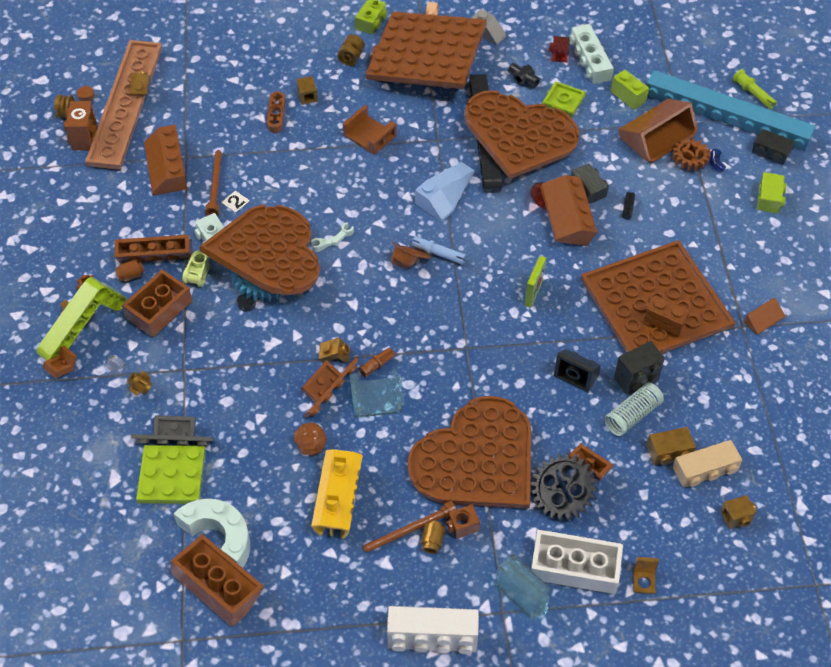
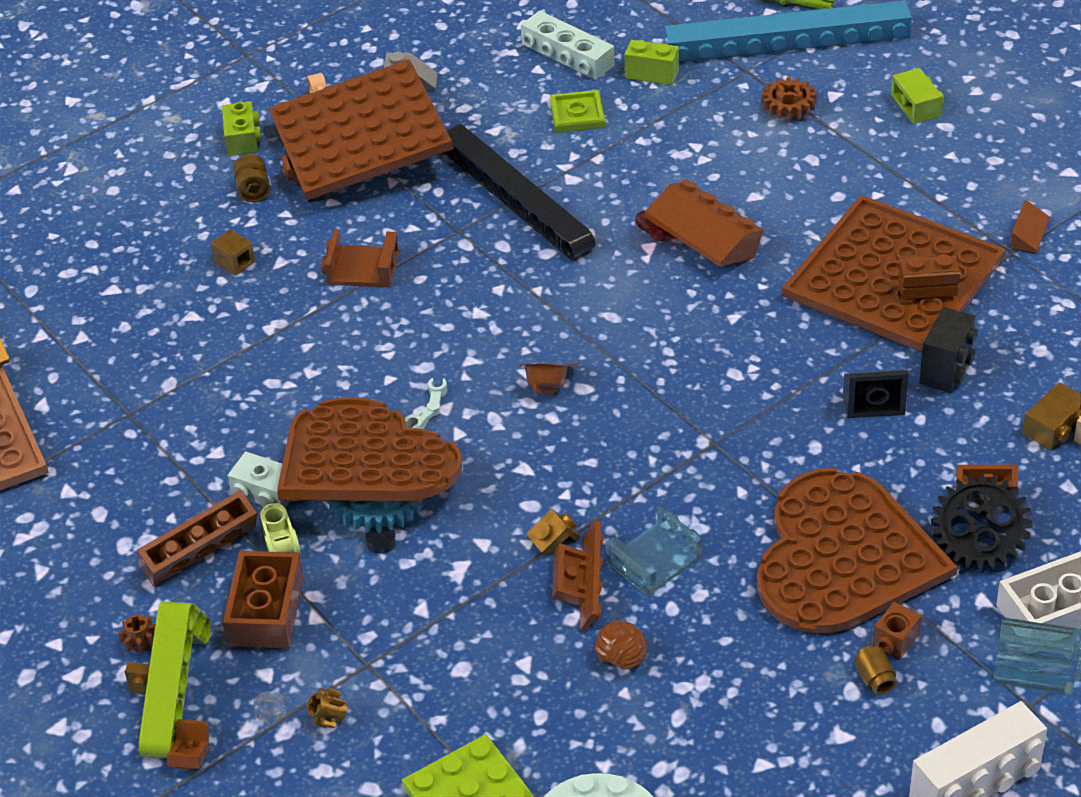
camera: 30 degrees left, 10 degrees down
dark orange brick [115,259,145,282] -> none
dark grey bracket [131,415,215,446] -> none
dark orange slope [144,124,188,196] -> none
dark orange piece [205,150,222,216] -> none
white sticker [221,191,250,212] -> none
dark orange beam [267,91,286,133] -> none
yellow piece [311,450,363,539] -> none
dark orange axle [359,348,395,377] -> none
dark orange piece [363,501,457,552] -> none
light blue pin [411,236,466,265] -> none
light blue wedge [415,162,475,222] -> none
dark orange plate [464,91,580,179] -> none
black axle [508,63,541,87] -> none
lime tile [525,256,546,308] -> none
clear red brick [549,36,570,63] -> none
pearl dark grey brick [571,163,609,204] -> none
light aqua piece [605,382,664,436] -> none
dark orange windscreen [618,99,697,162] -> none
black piece [622,192,635,219] -> none
clear blue arm [709,148,726,173] -> none
pearl dark grey brick [752,129,795,165] -> none

